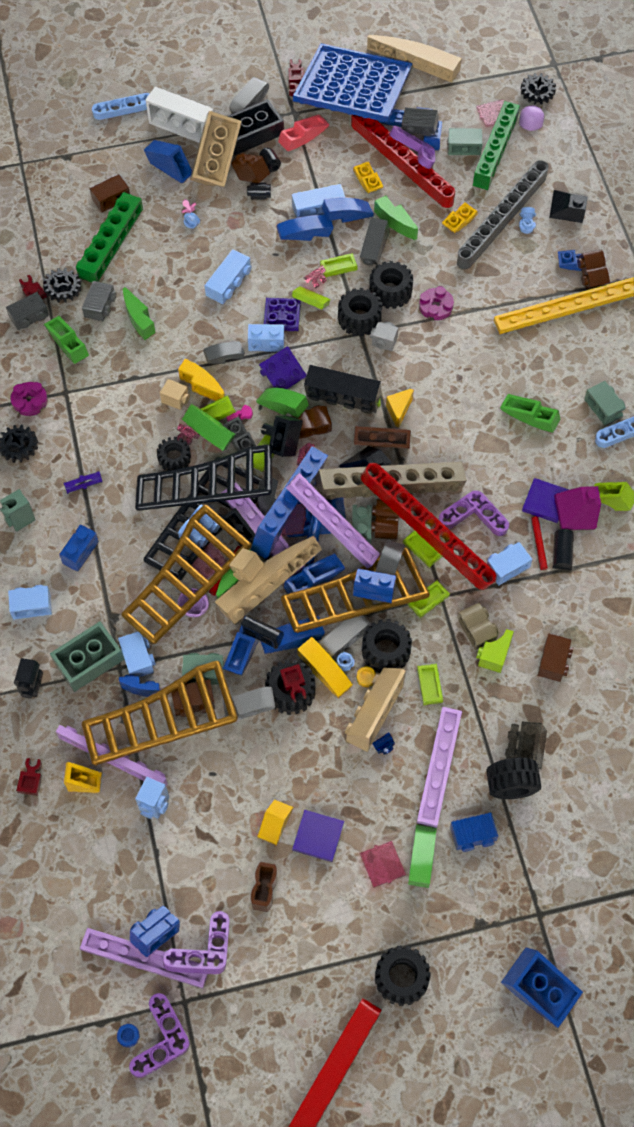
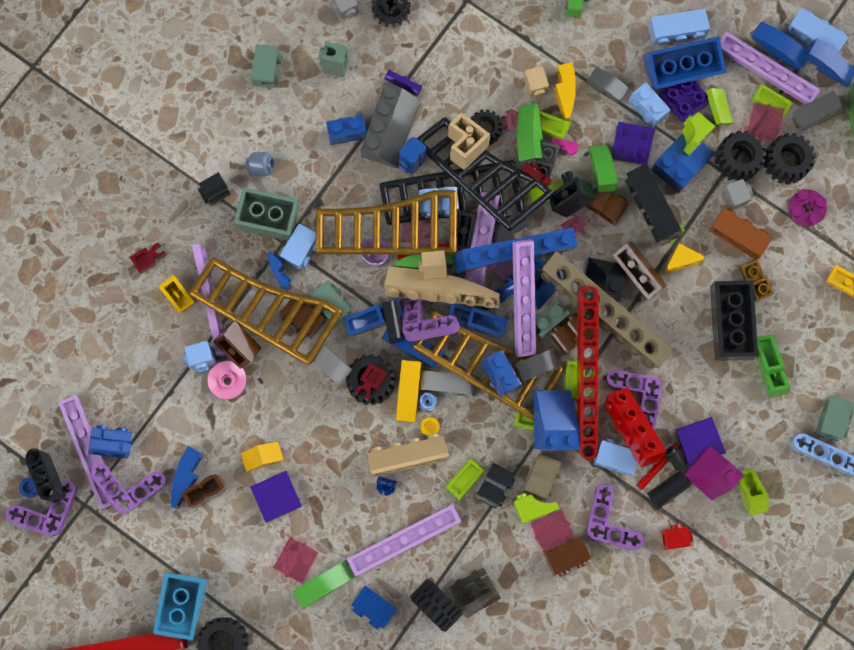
camera: 45 degrees right, 15 degrees up
light blue brick [8,585,52,620] -> none
clear pink tile [303,265,327,288] -> none
black tyre [362,619,412,673] -> none
none -> black beam [25,448,64,503]
none -> dark azure slope [153,572,208,641]
none -> blue slope [171,446,204,509]
none -> bright pink dish [207,361,247,399]
none -> reddish brown brick [213,321,261,369]
none -> sand blue head [246,152,275,176]
none -> dark grey slope [361,83,420,169]
none -> blue brick [399,137,426,175]
none -> medium lavender beam [402,299,459,341]
none -> tan brick [448,113,490,170]
none -> black brick [475,462,516,509]
none -> dark red plate [522,162,553,187]
none -> clear pink piece [530,509,575,553]
none -> blue slope [534,390,580,450]
none -> medium lavender beam [586,484,644,550]
none -> red brick [604,387,666,468]
none -> blue slope [643,36,726,90]
none -> blue slope [651,134,715,193]
none -> red brick [661,524,693,550]
none -> pearl dark grey pin [664,446,687,471]
none -> lime arch [681,112,715,155]
none -> dark orange brick [709,208,773,259]
none -> black brick [710,280,758,361]
none -> lavender plate [720,31,820,105]
none -> pearl gold slope [738,259,774,301]
none -> clear pink piece [747,103,784,141]

